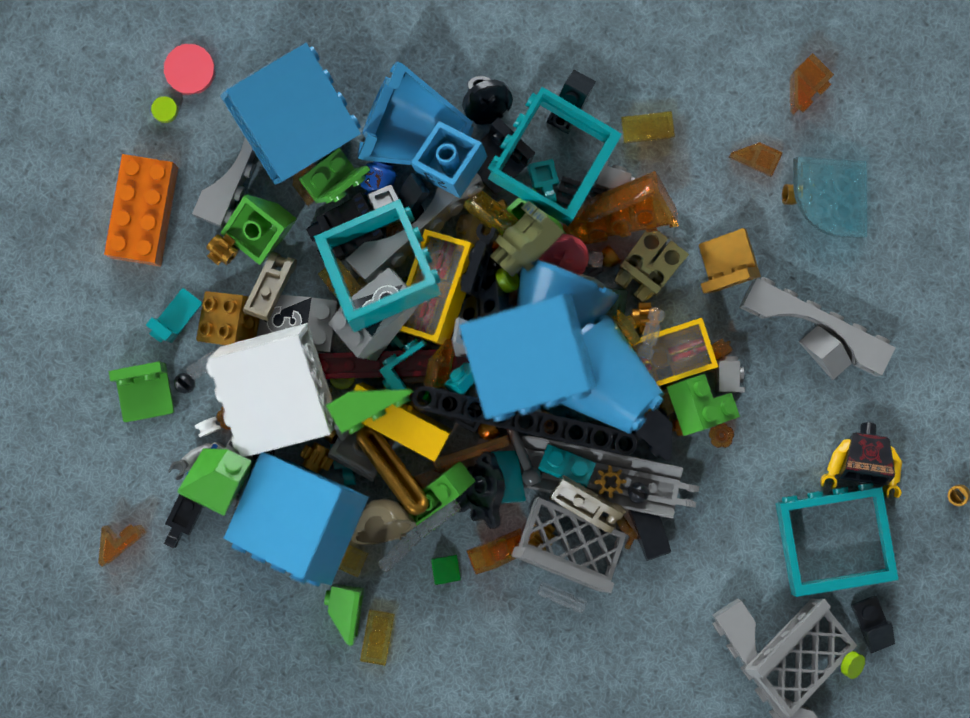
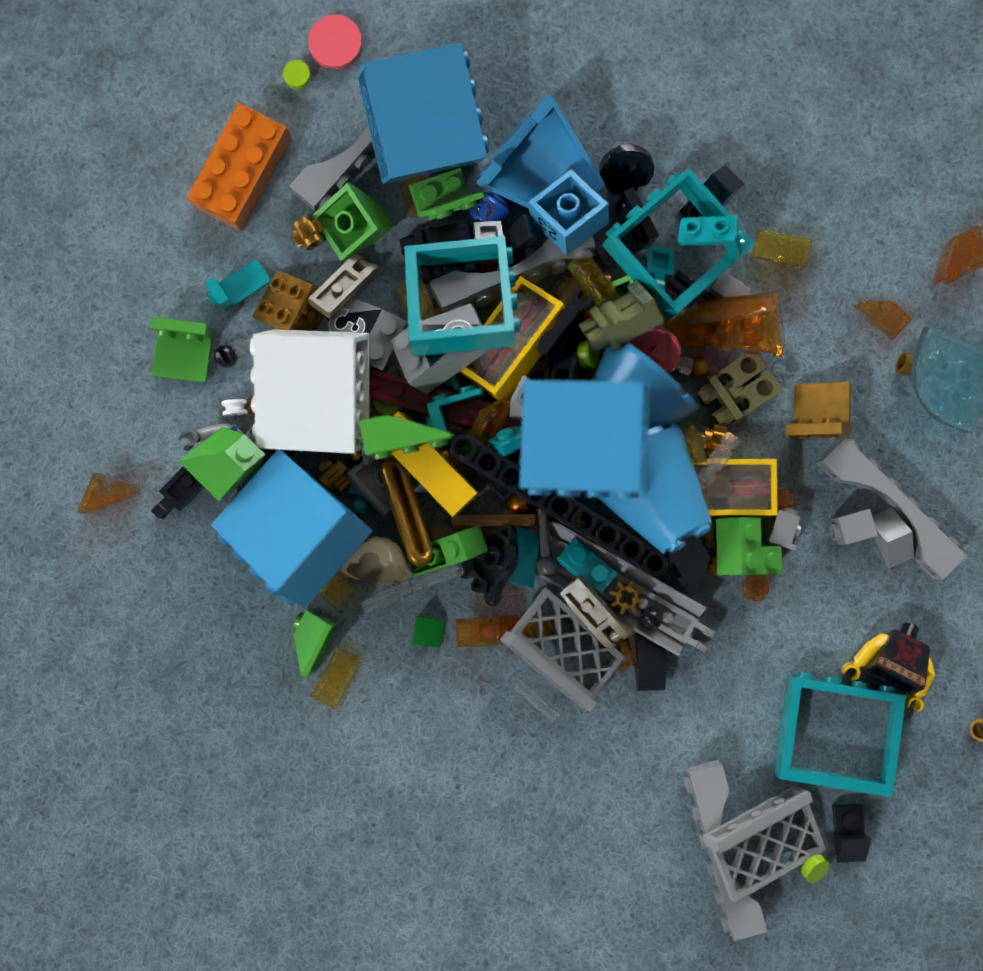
camera: 25 degrees right, 0 degrees up
none -> teal bracket [678,215,747,259]
none -> light grey brick [829,509,878,545]

